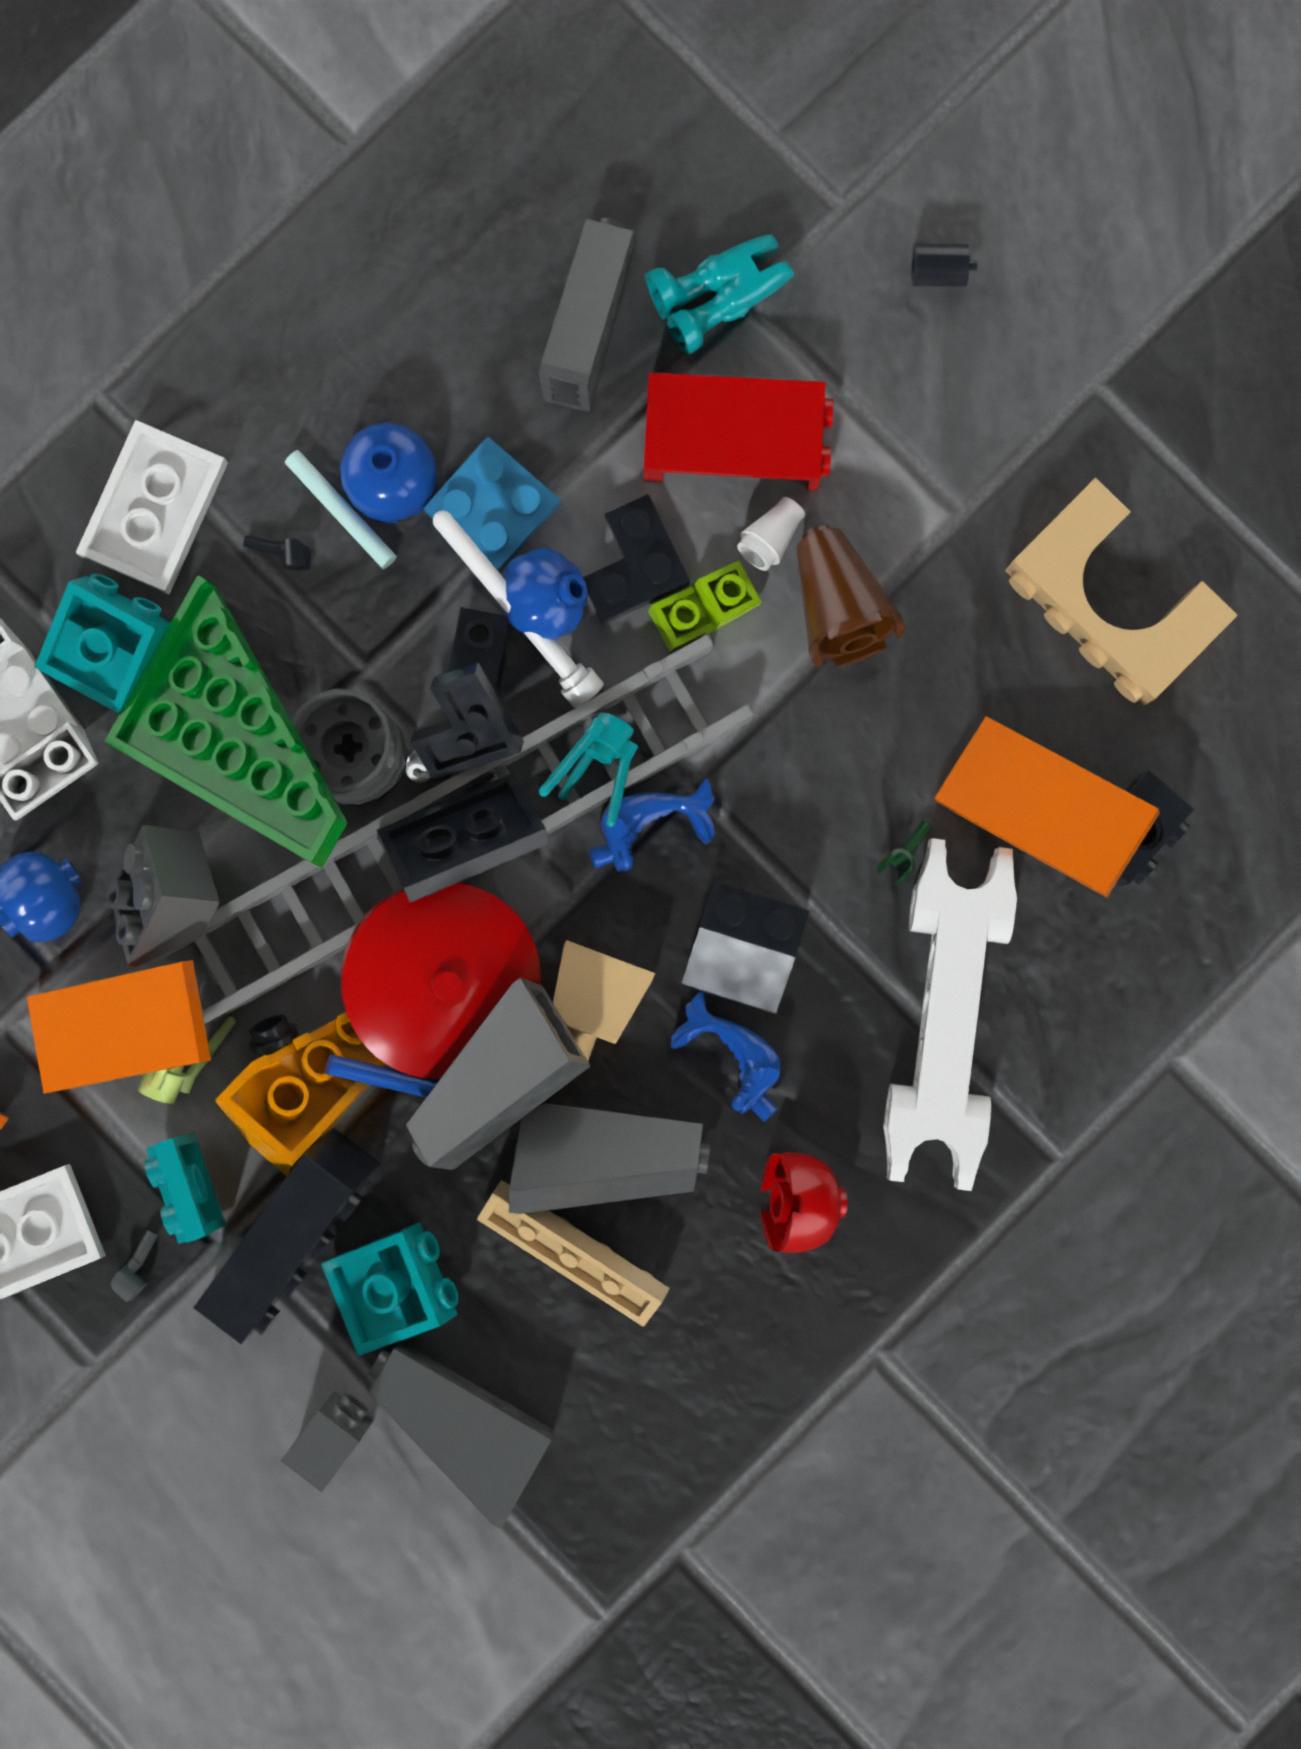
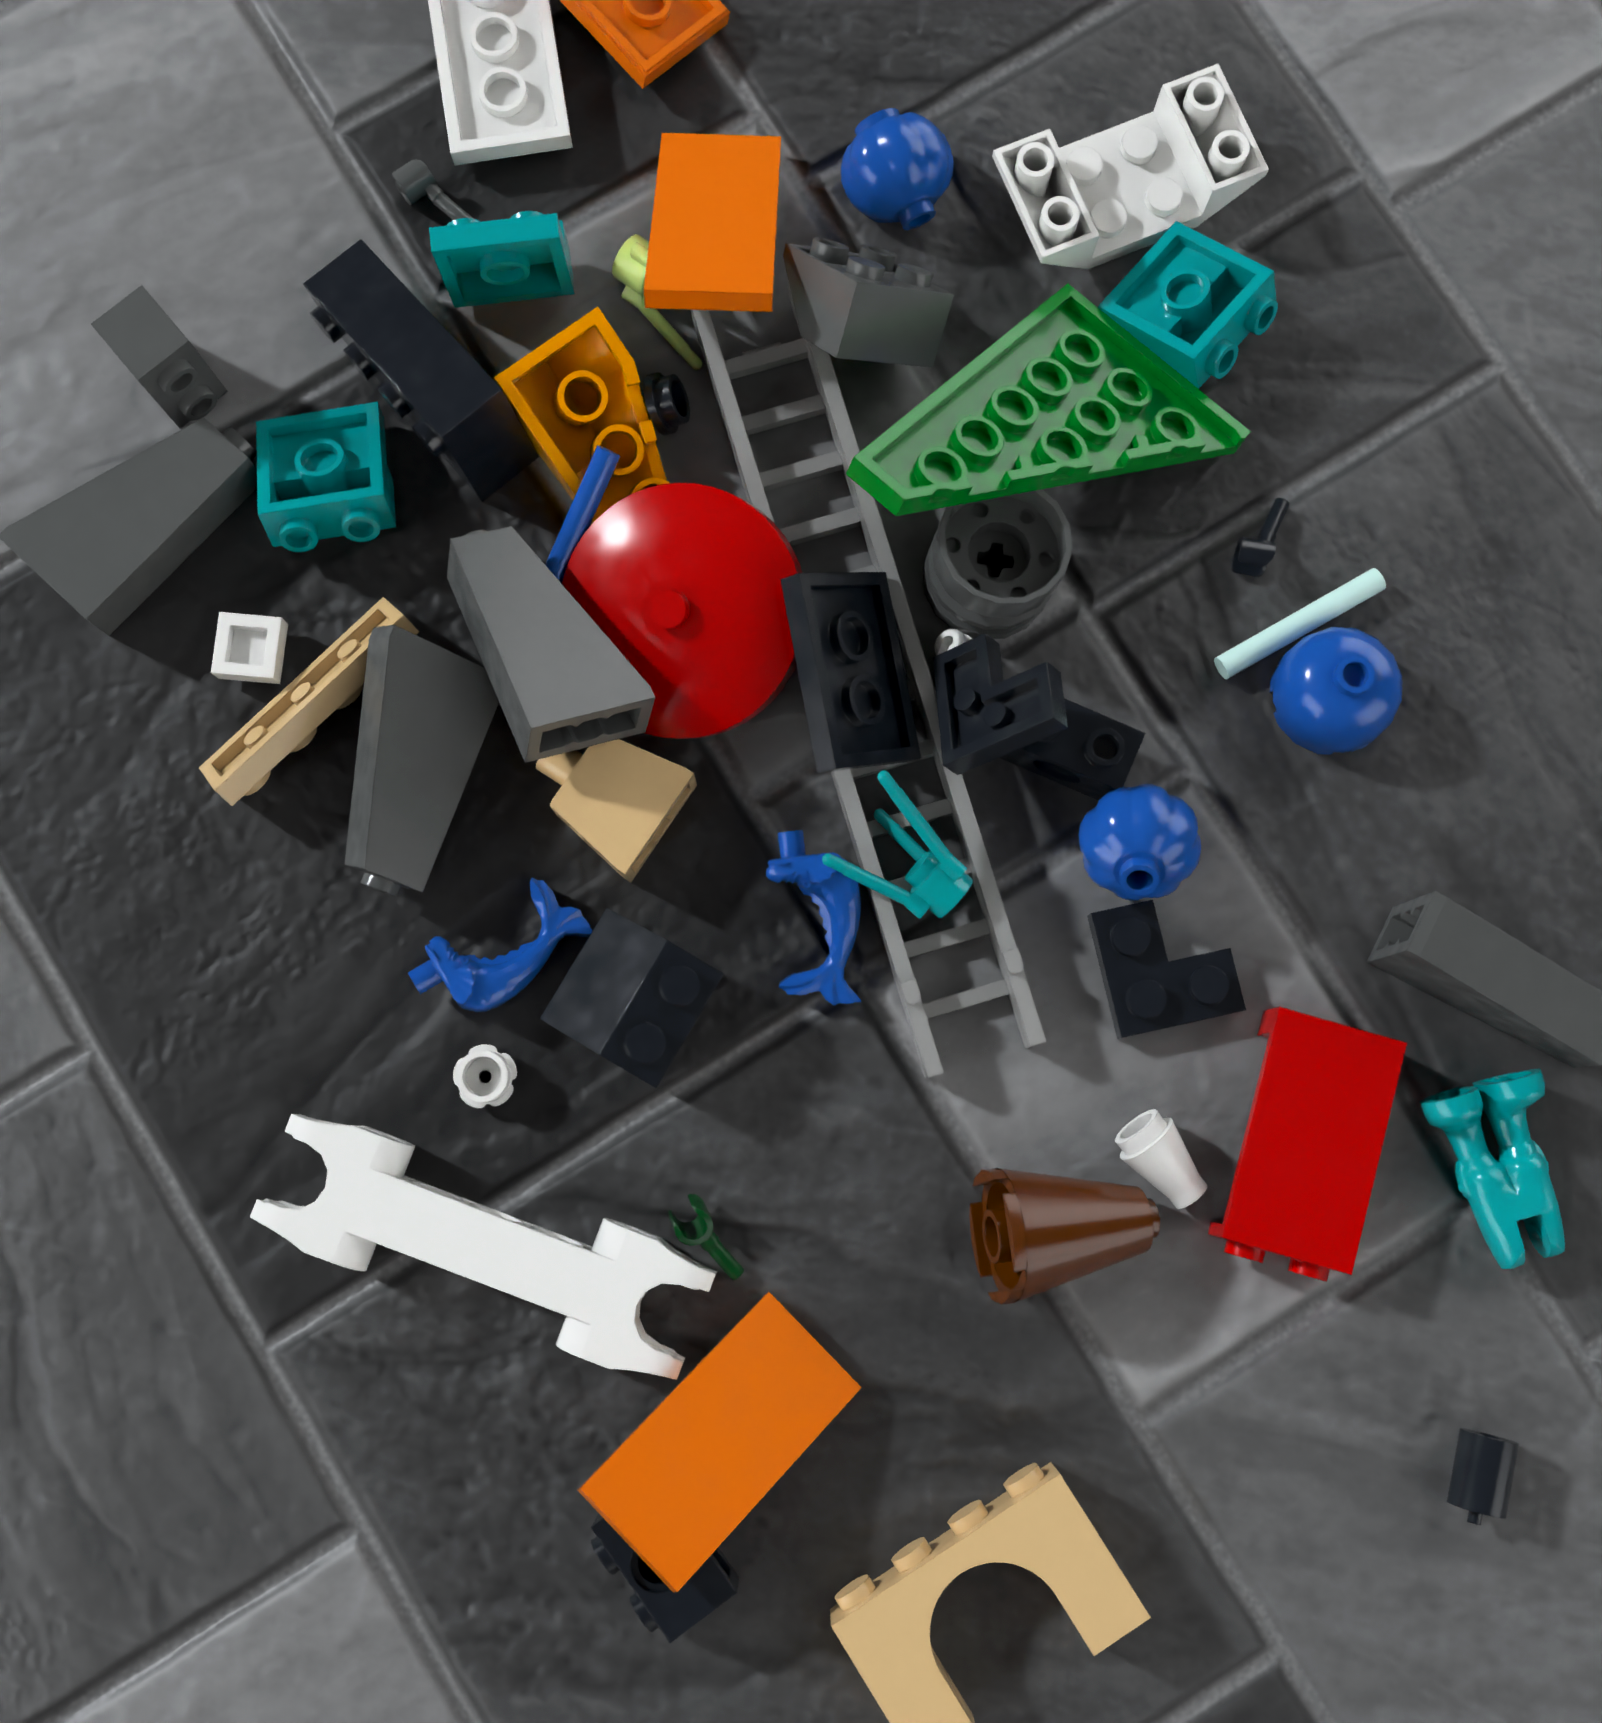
camera: 100 degrees right, 5 degrees down
white plate [76,420,228,594] -> none
dark azure plate [423,437,561,573] -> none
white piece [433,510,604,708] -> none
lime slope [647,560,762,653] -> none
red cylinder [761,1152,848,1253] -> none
none -> white plate [211,612,288,684]
none -> white plate [453,1044,517,1108]

